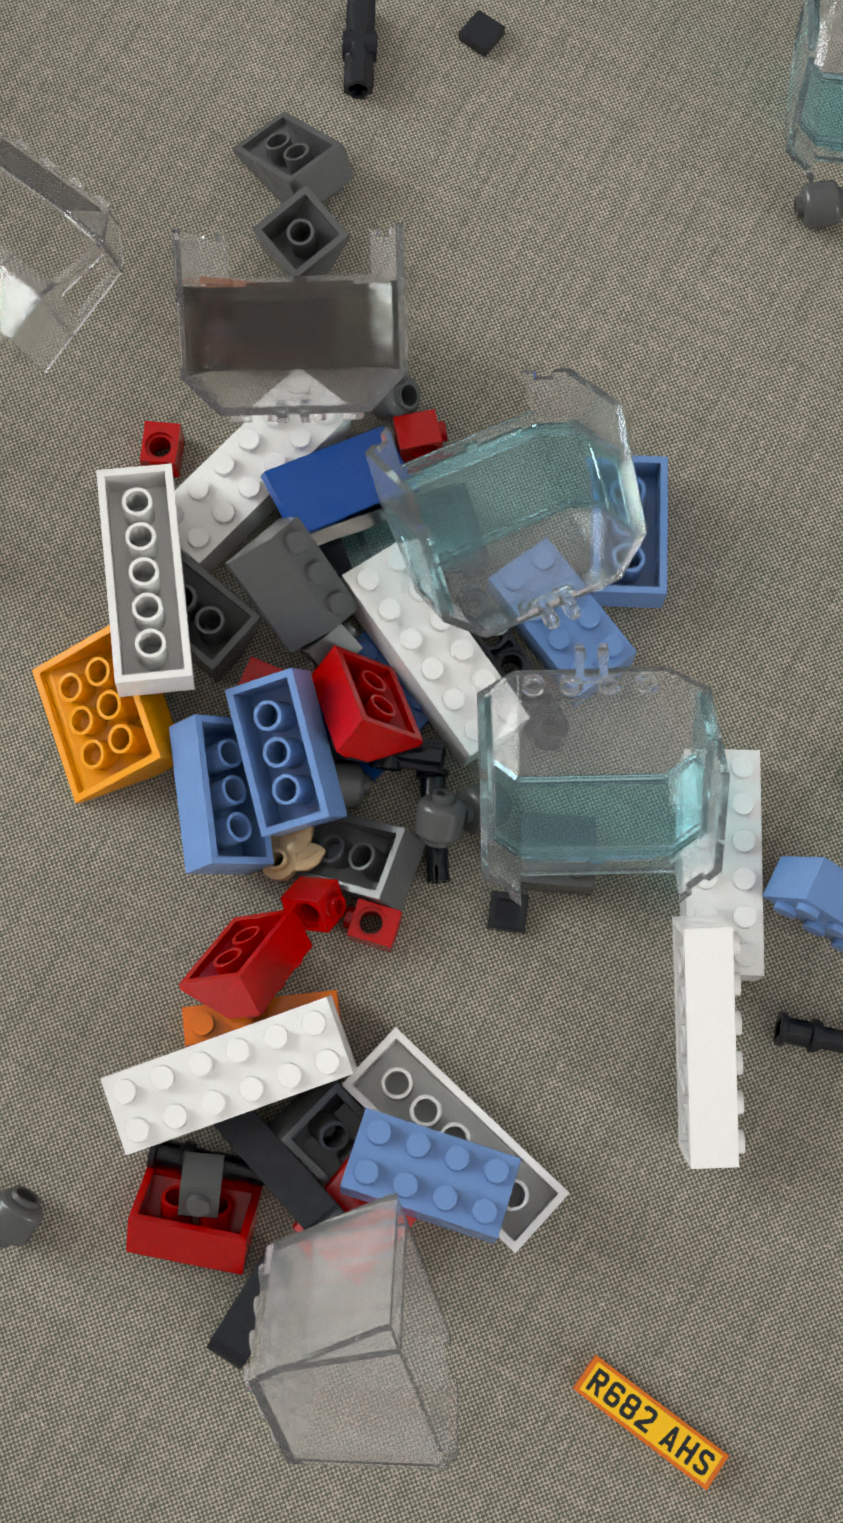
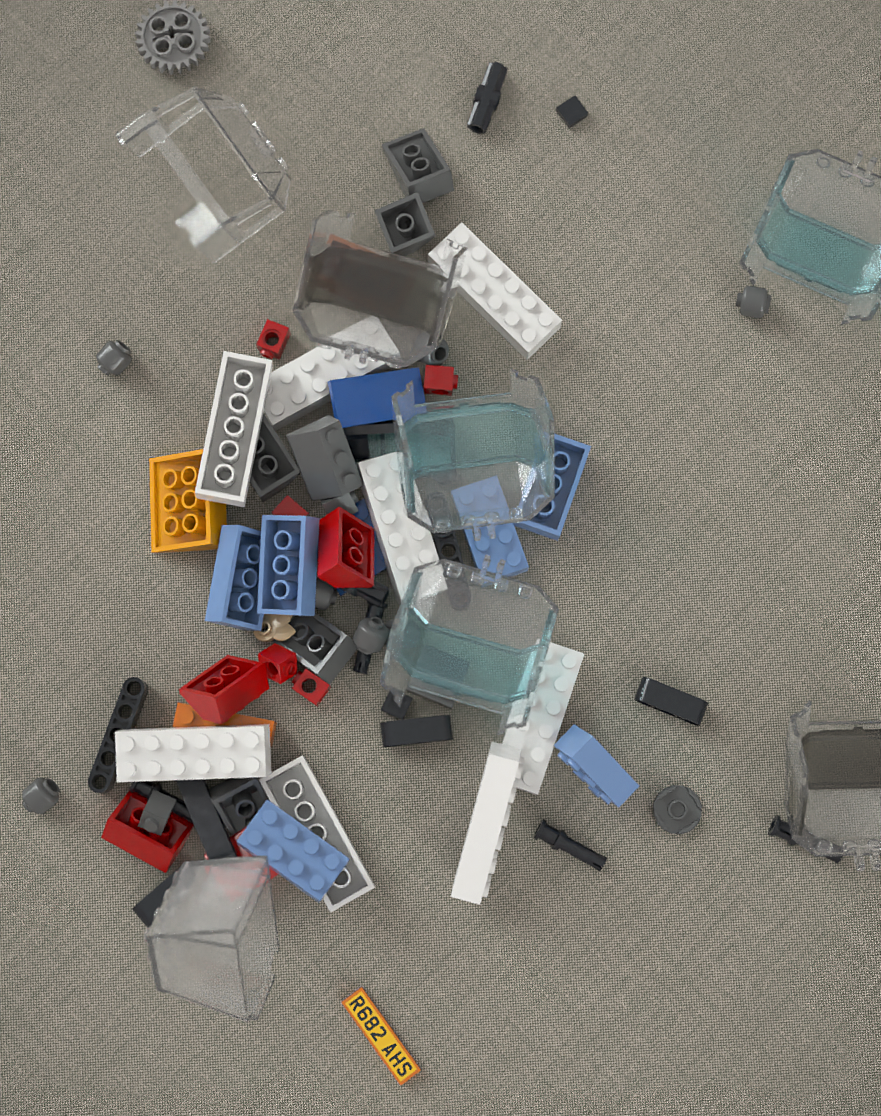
camera: 15 degrees right, 5 degrees up
none -> black beam [88,677,148,794]
none -> black beam [380,715,453,747]
none -> white brick [428,222,562,360]

